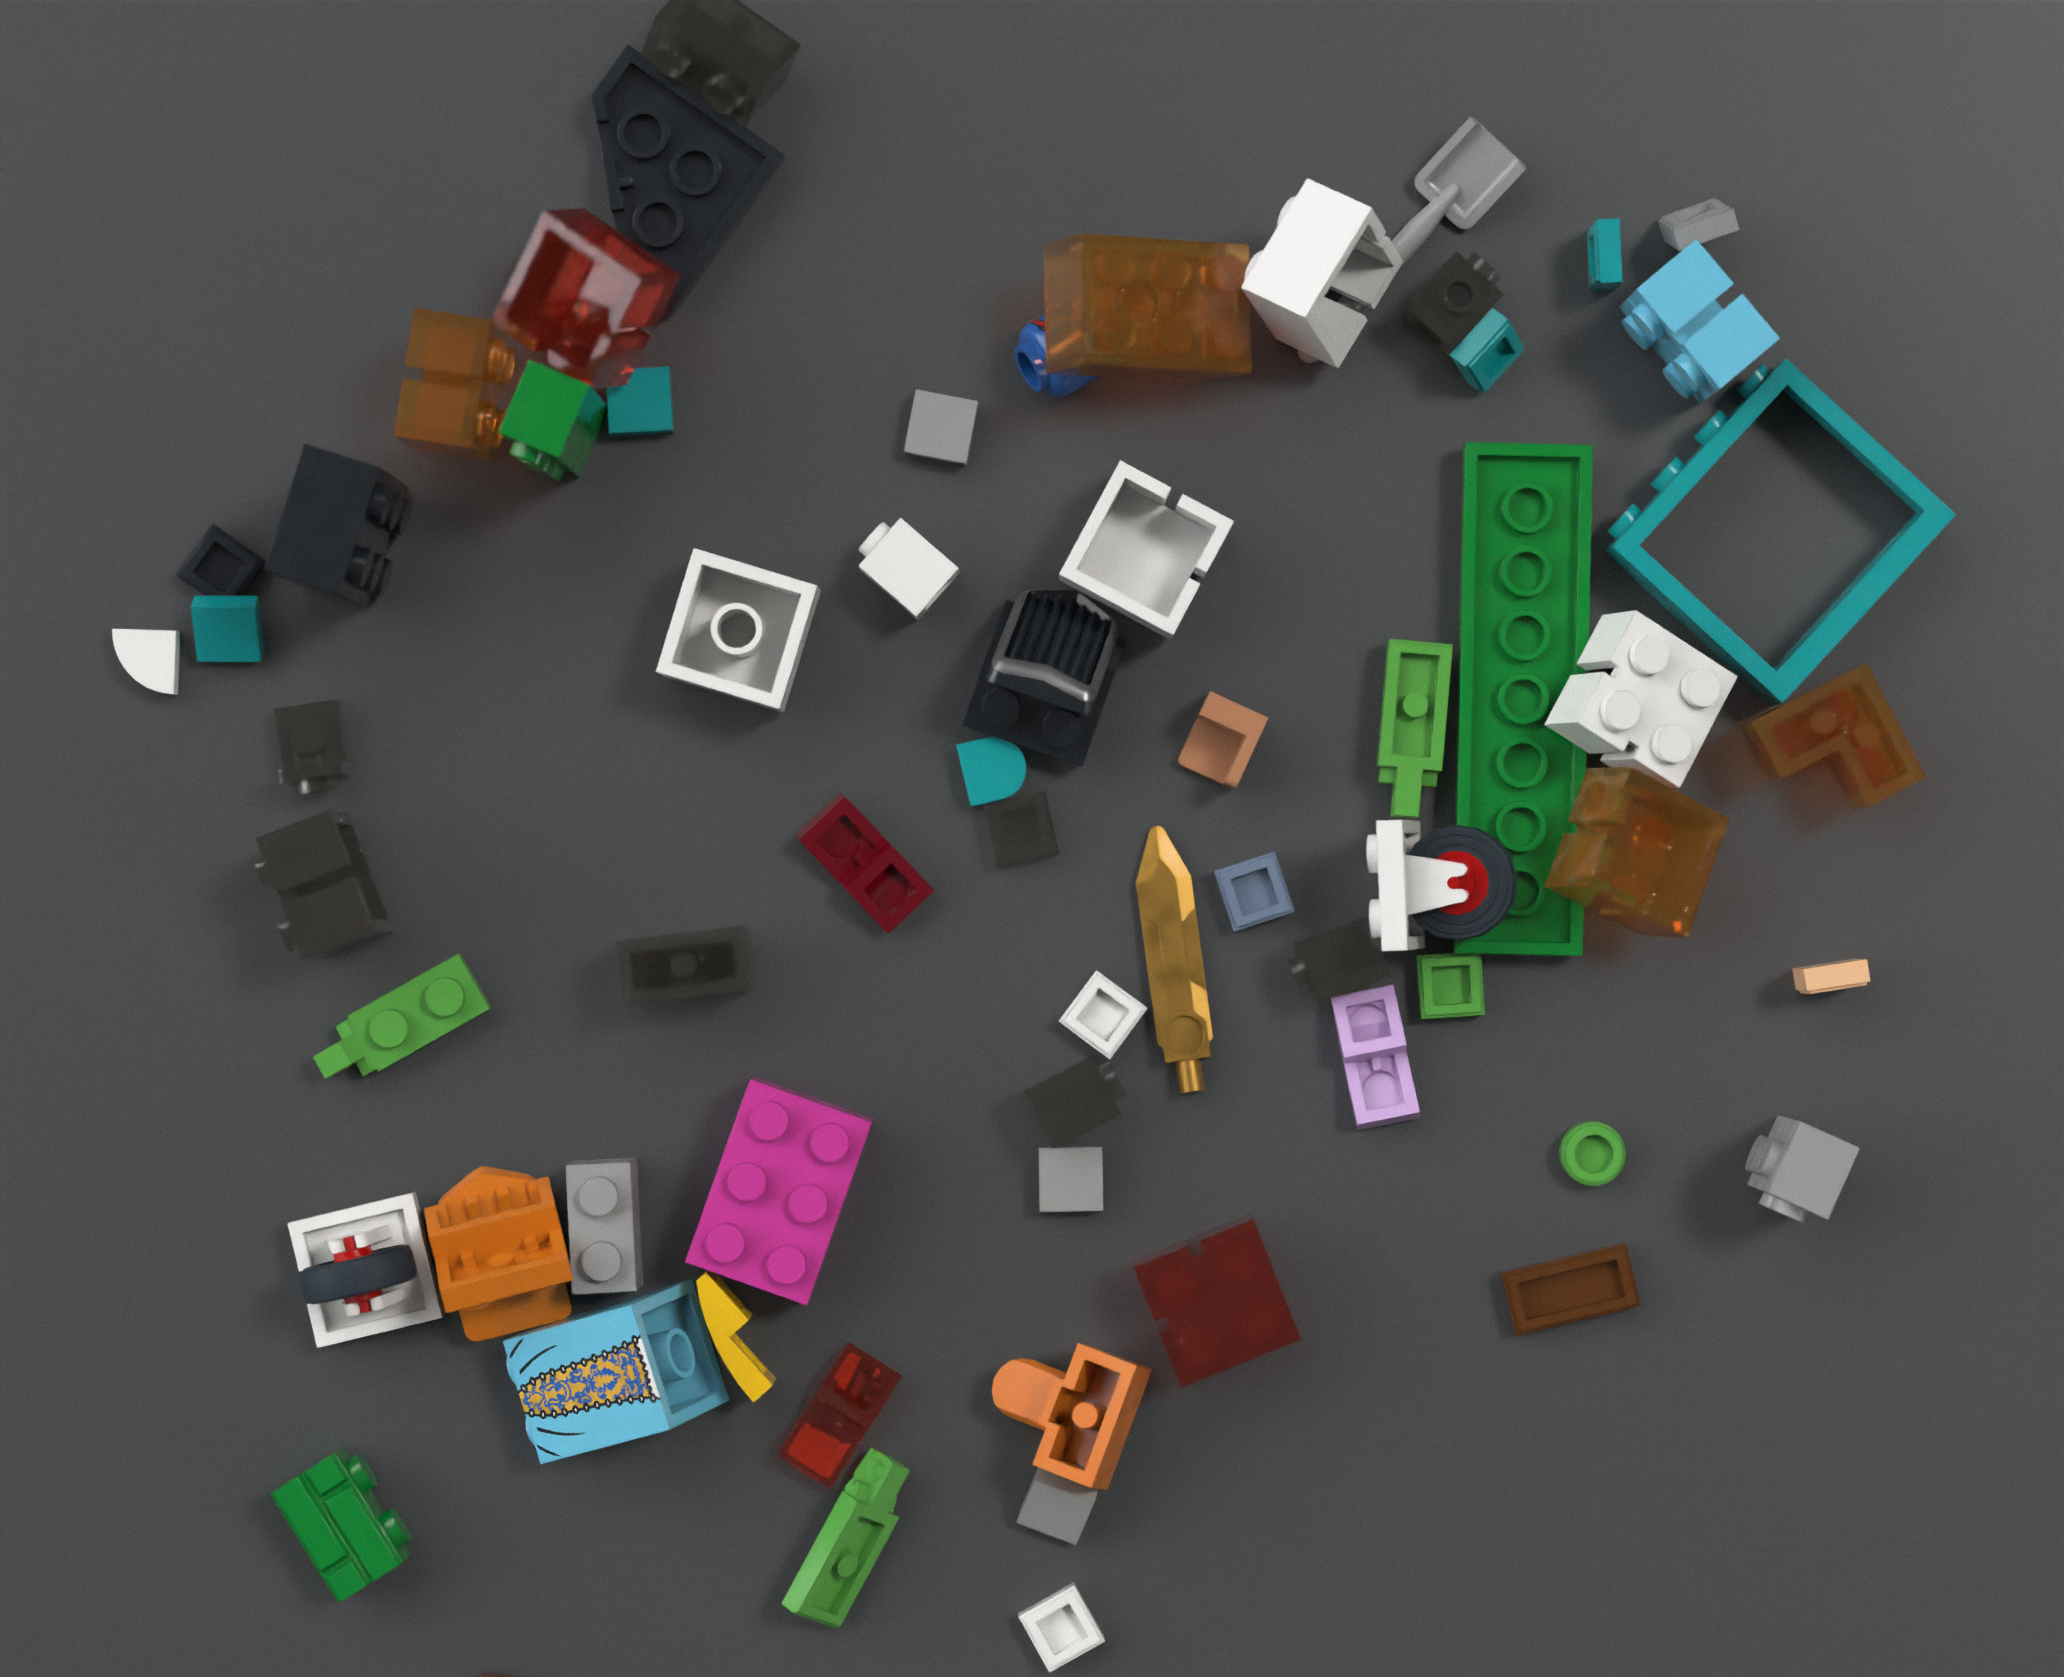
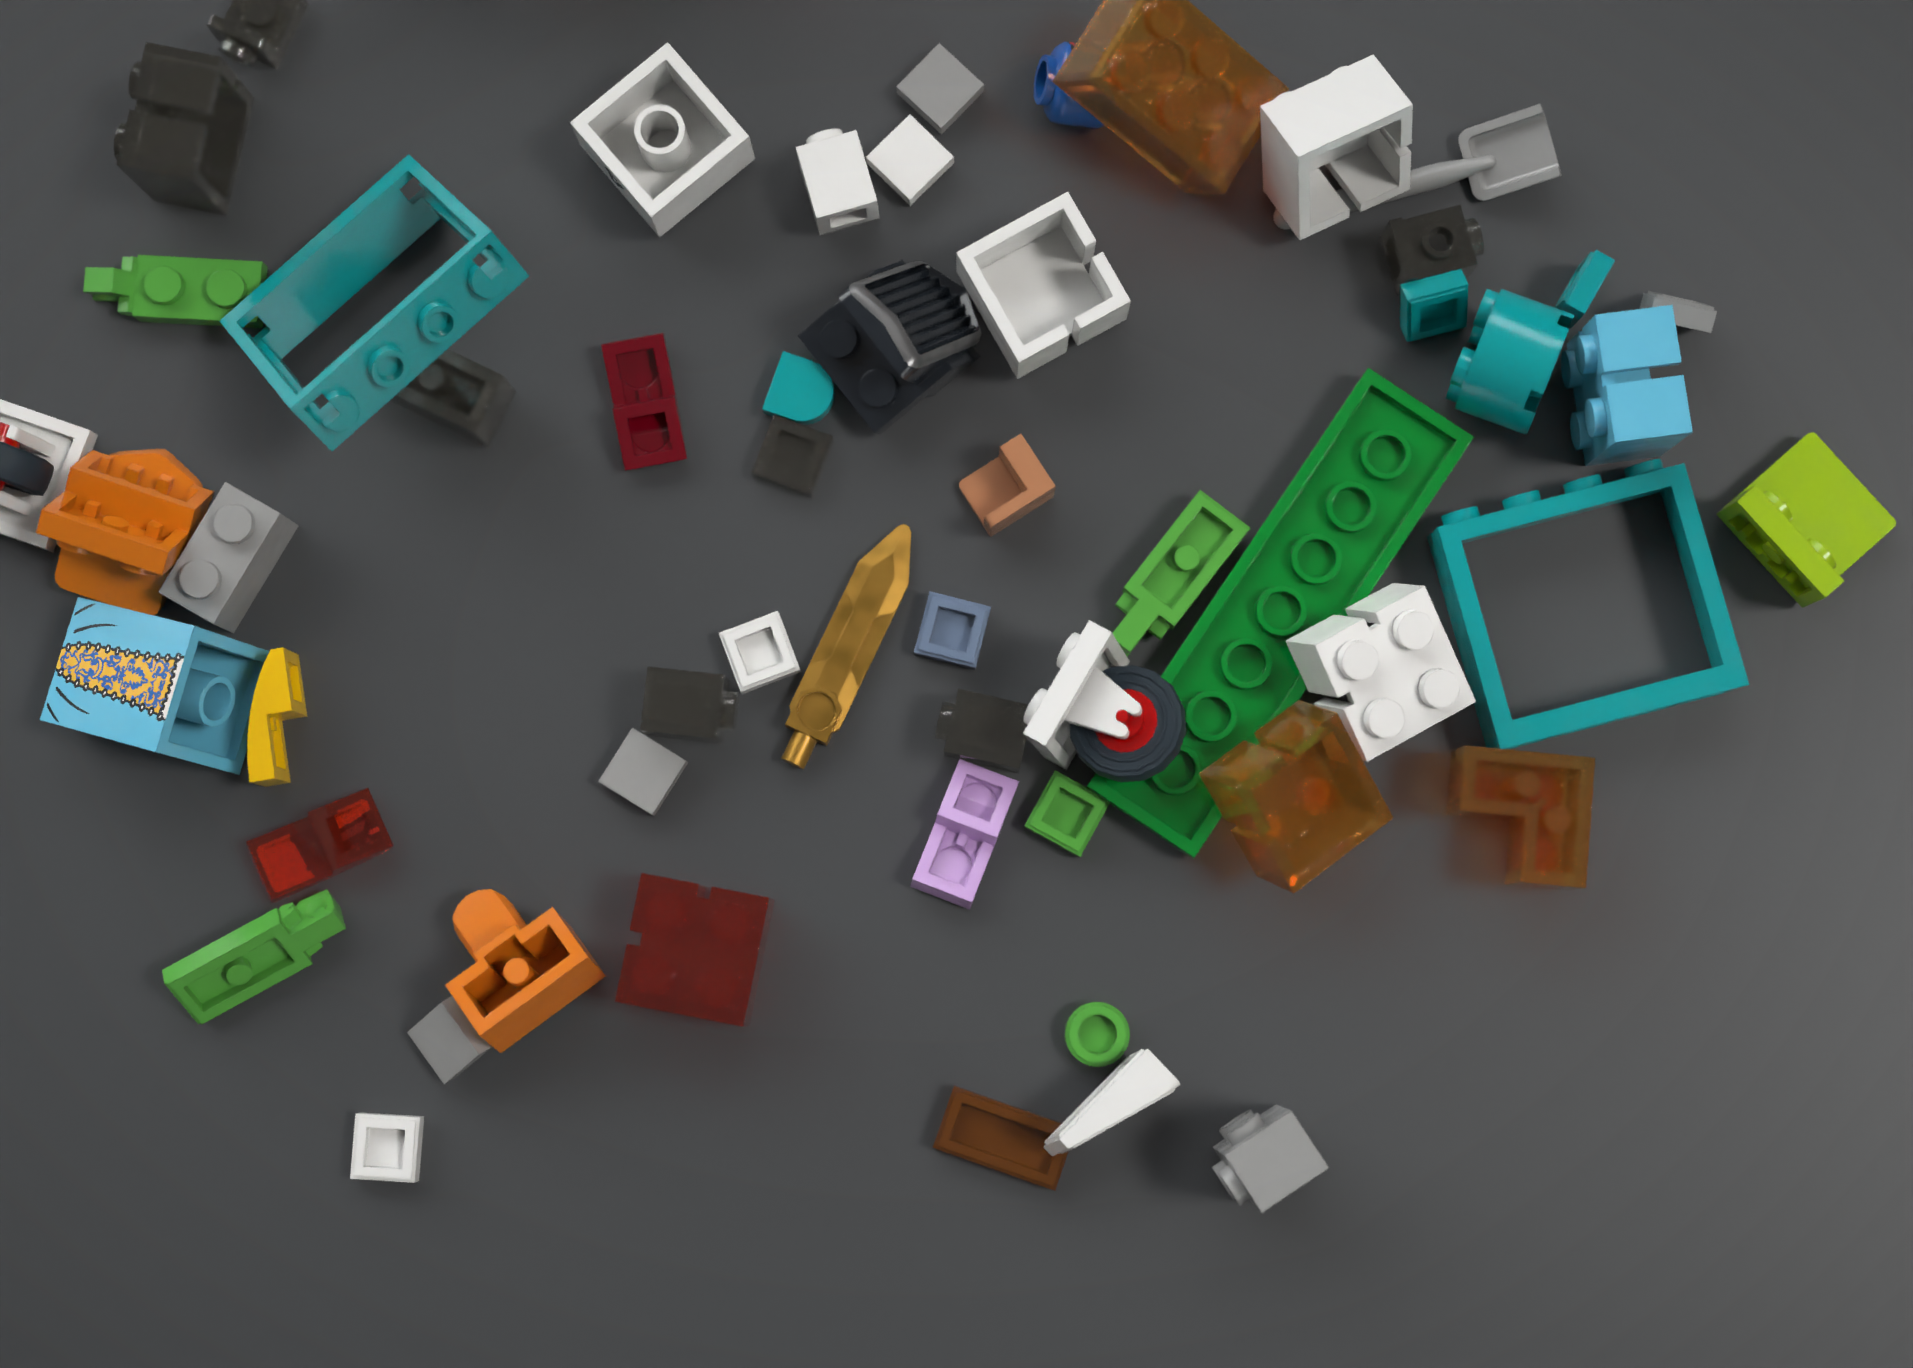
camera: 35 degrees right, 5 degrees down
dark pink brick [685,1076,874,1305] -> none
light nougat tile [1792,958,1870,994] -> none
none -> teal window [220,154,529,451]
none -> white tile [866,114,954,206]
none -> white slope [1043,1048,1180,1156]
none -> teal brick [1445,288,1574,435]
none -> lime bracket [1716,432,1896,608]

